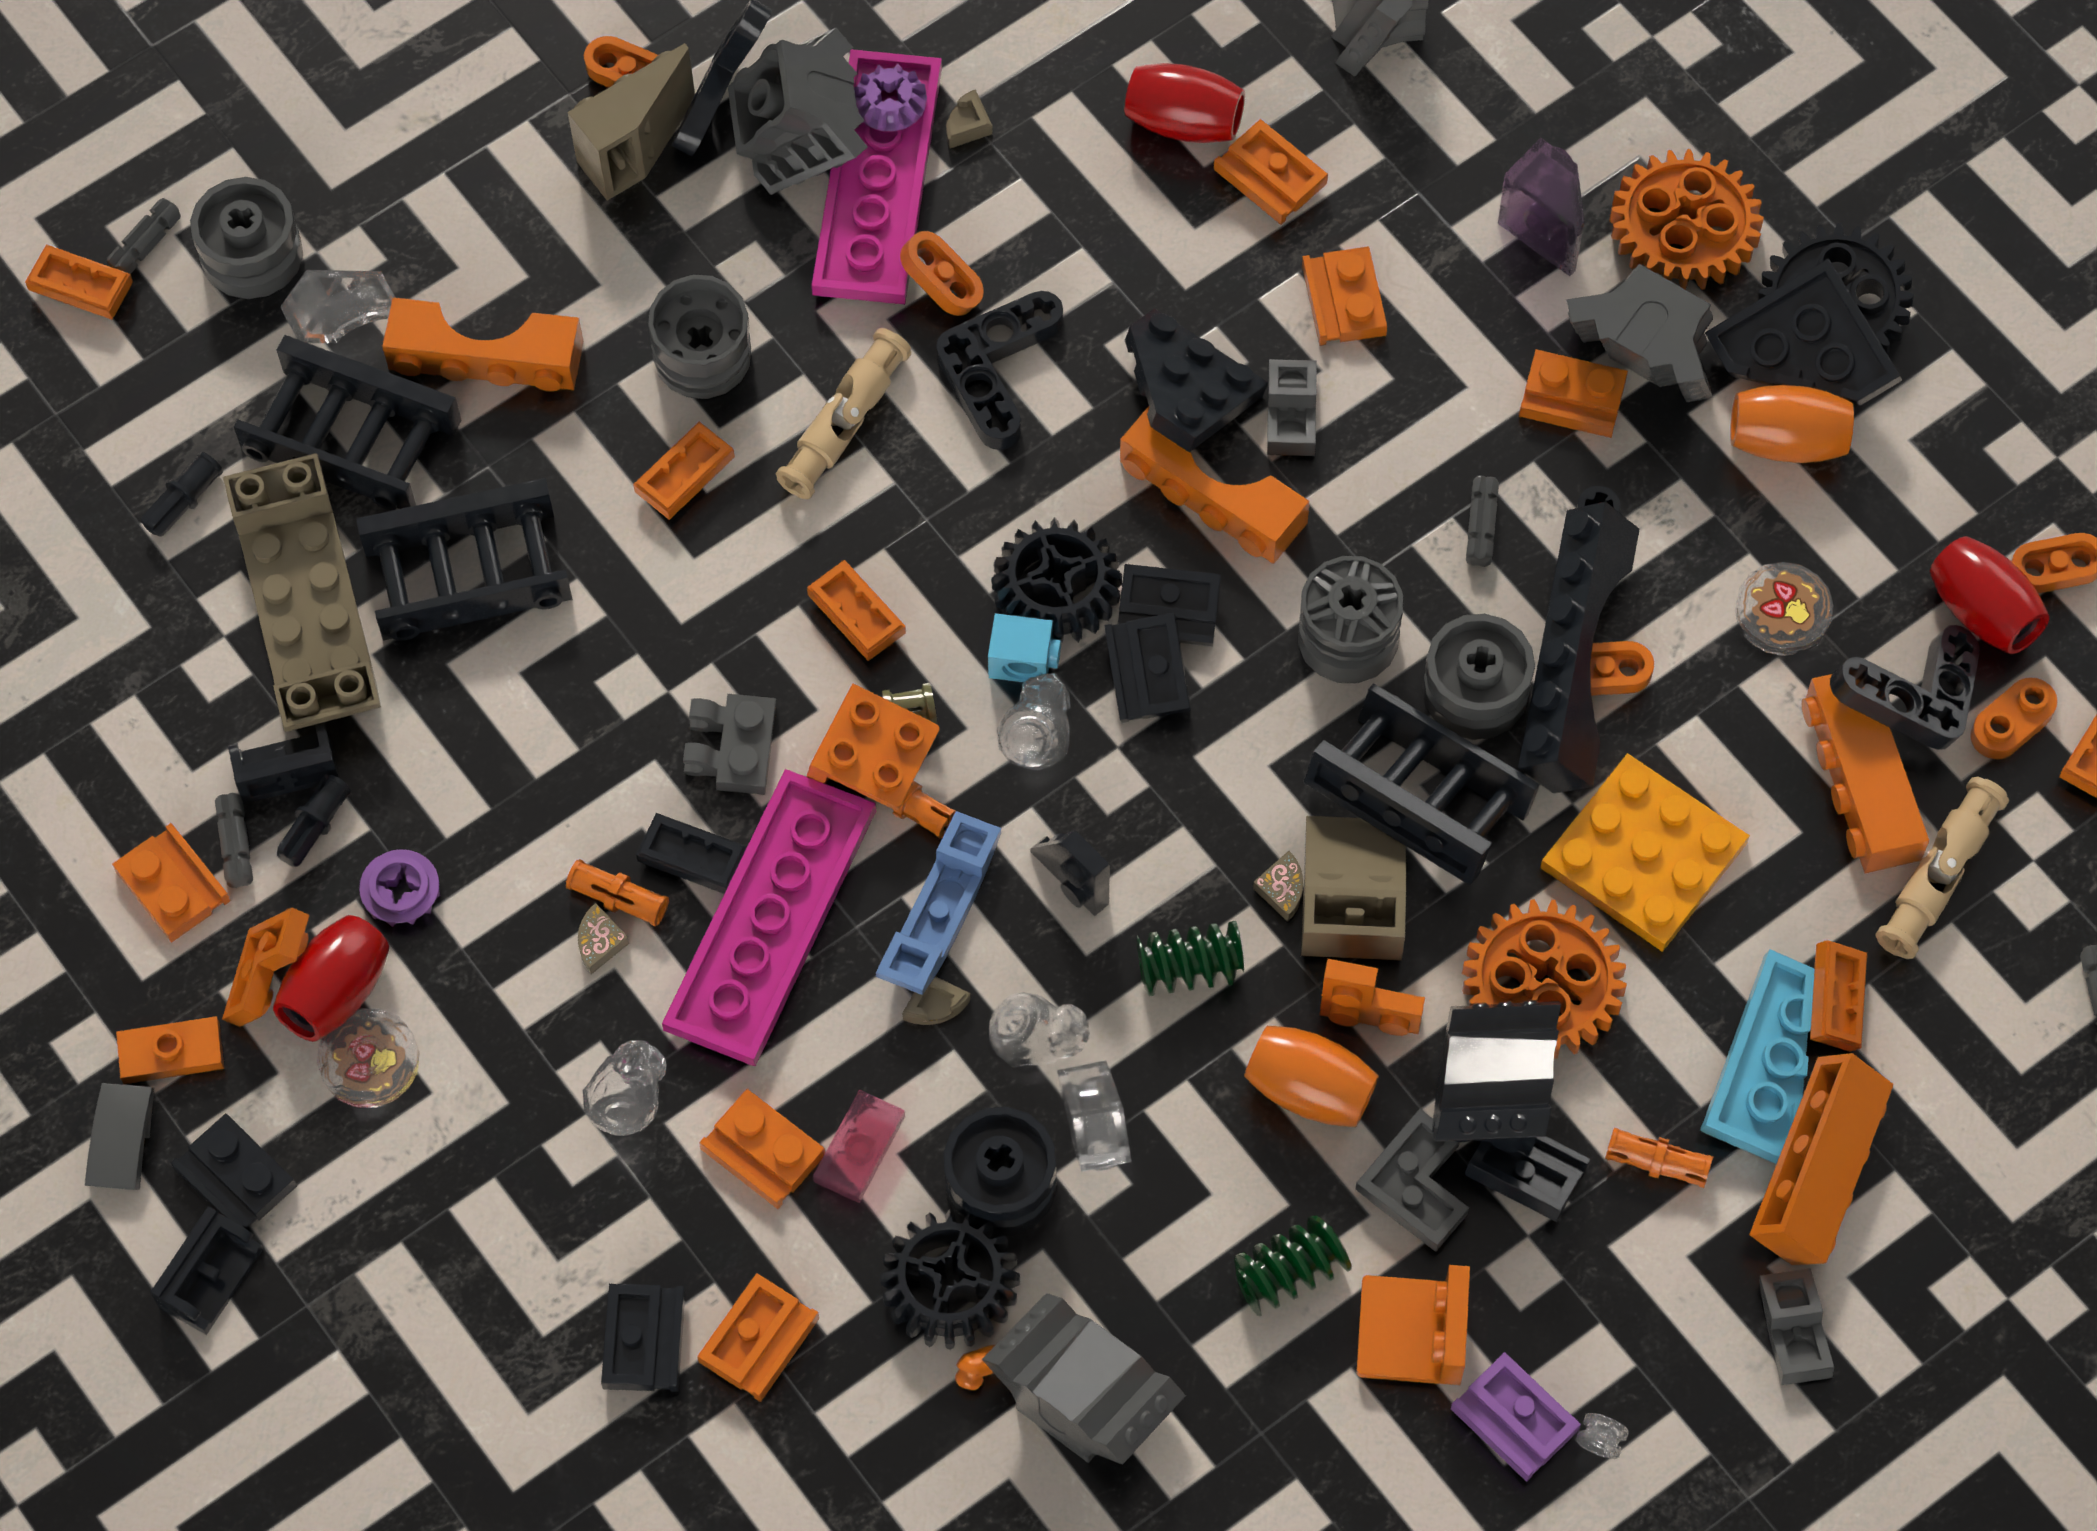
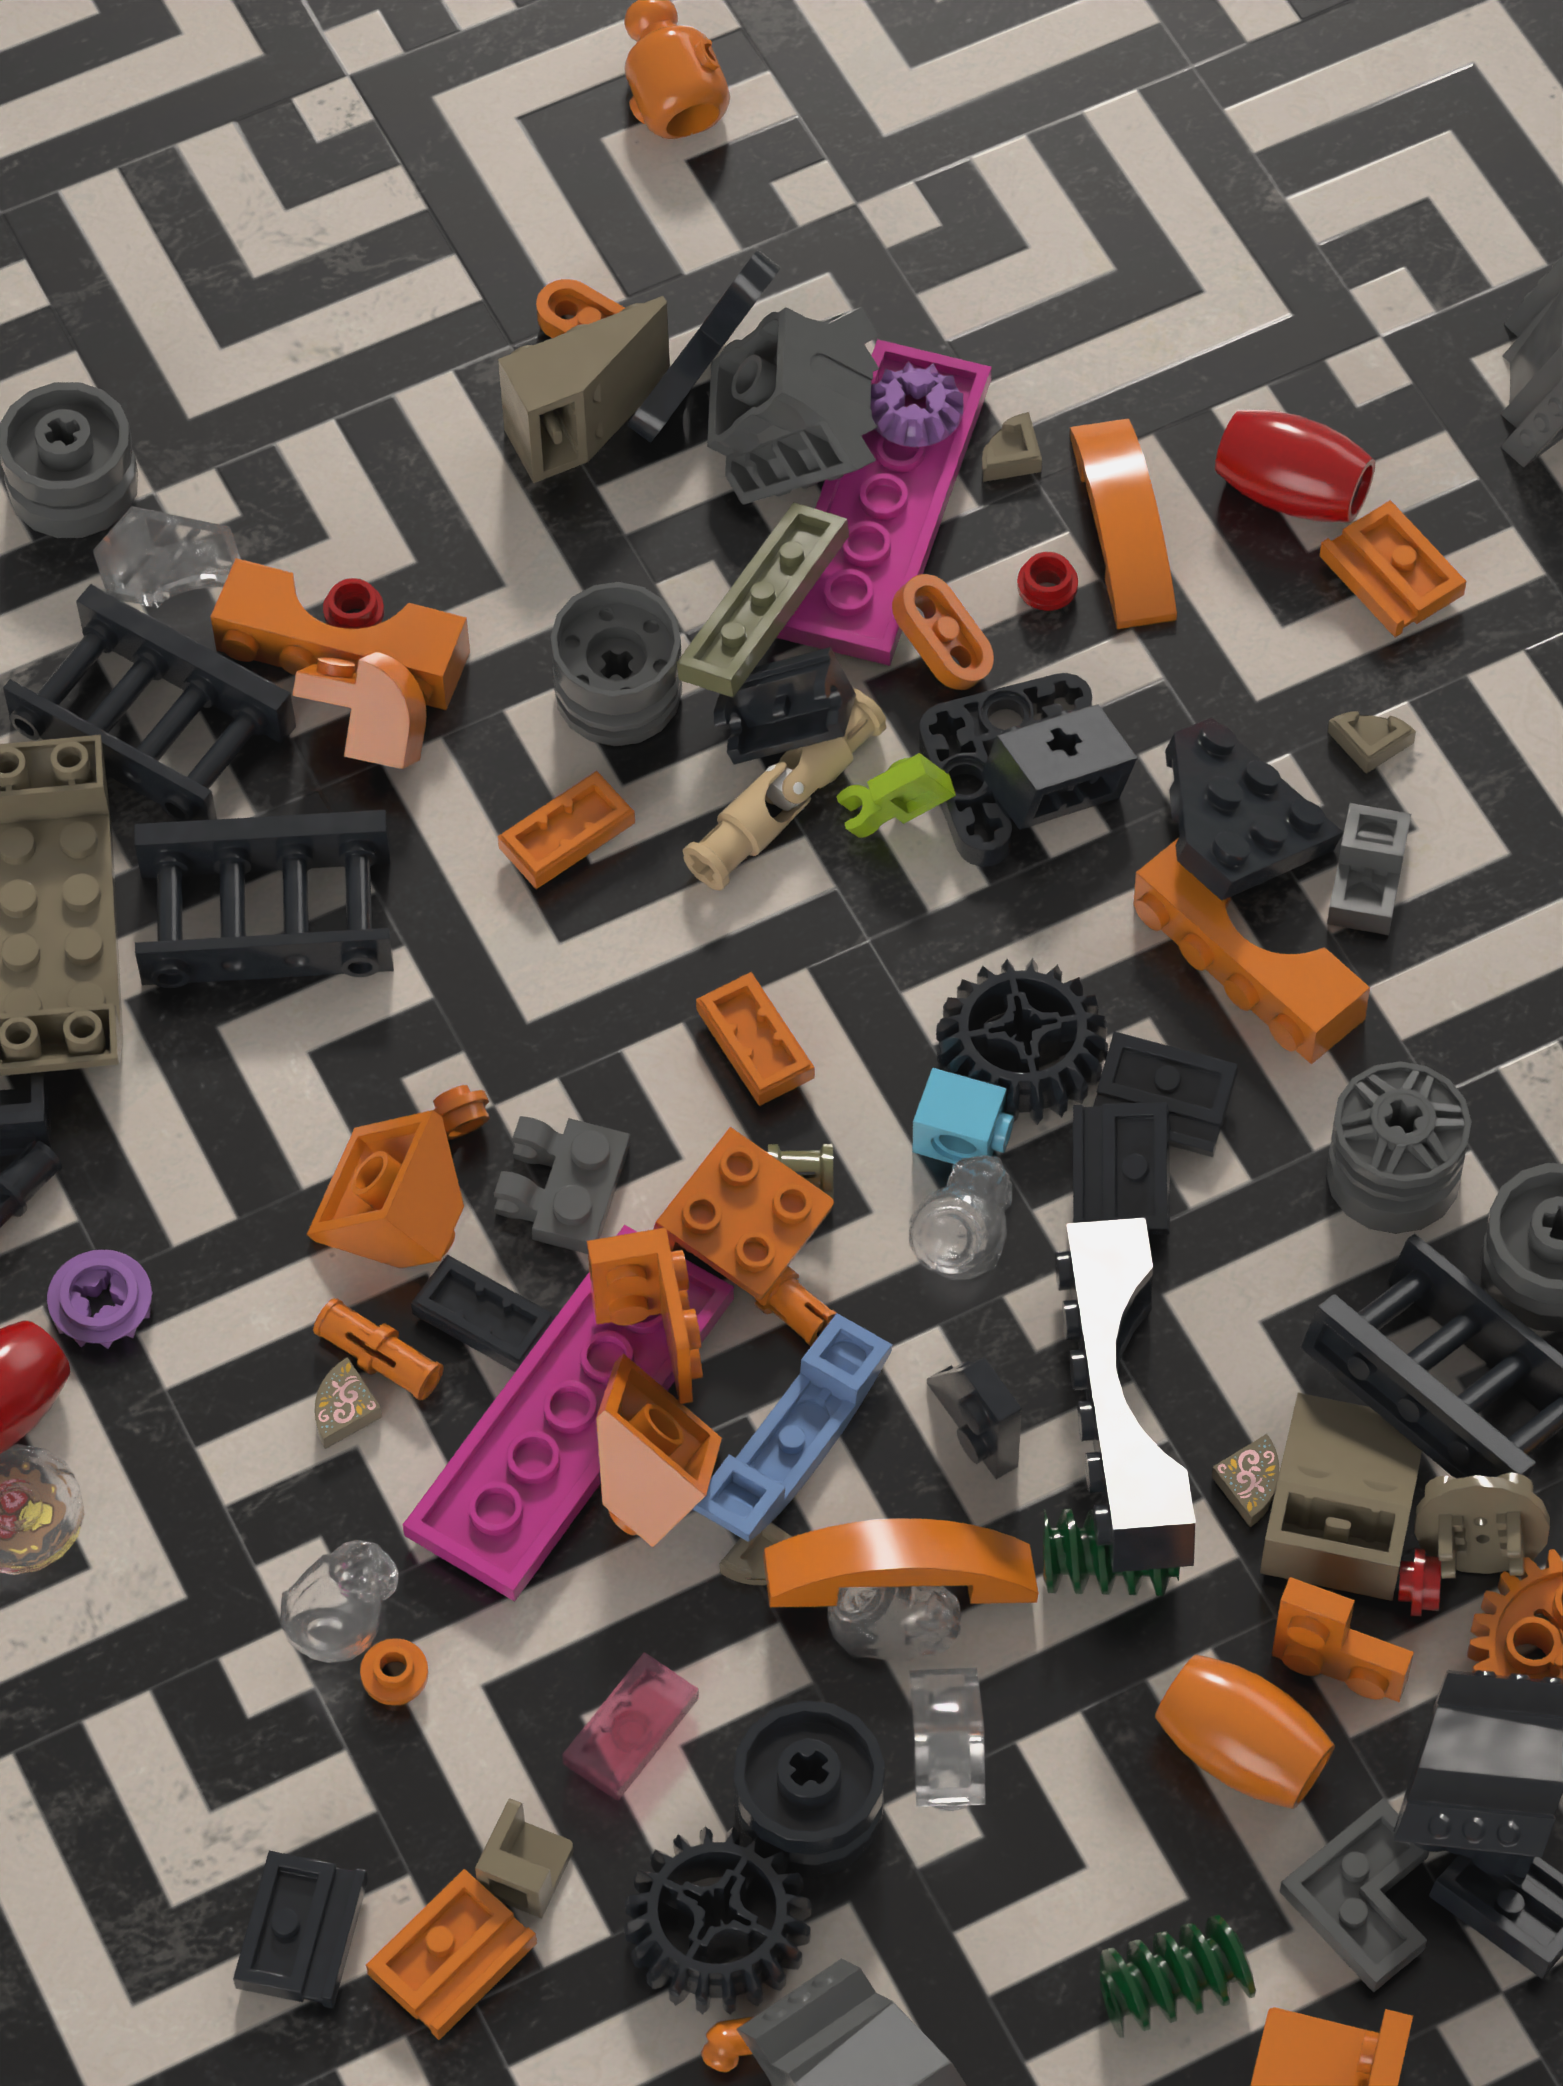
camera: 10 degrees right, 5 degrees down
orange plate [699,1089,826,1209] -> none
orange plate [1302,246,1387,346] -> none
none -> orange brick [292,652,426,769]
none -> orange slope [307,1110,464,1269]
none -> red plate [323,578,384,629]
none -> orange plate [360,1639,429,1705]
none -> orange plate [433,1085,490,1140]
none -> dark tan panel [475,1798,574,1919]
none -> orange bracket [587,1227,703,1404]
none -> orange slope [596,1353,722,1547]
none -> olive plate [676,502,849,697]
none -> black hinge [714,647,856,765]
none -> orange slope [763,1518,1039,1607]
none -> lime plate [837,753,956,838]
none -> black brick [981,704,1137,830]
none -> red plate [1017,552,1078,611]
none -> arch [1055,1218,1196,1572]
none -> orange slope [1070,419,1177,629]
none -> dark tan tile [1327,711,1416,773]
none -> red plate [1398,1548,1441,1616]
none -> dark tan plate [1414,1473,1550,1579]

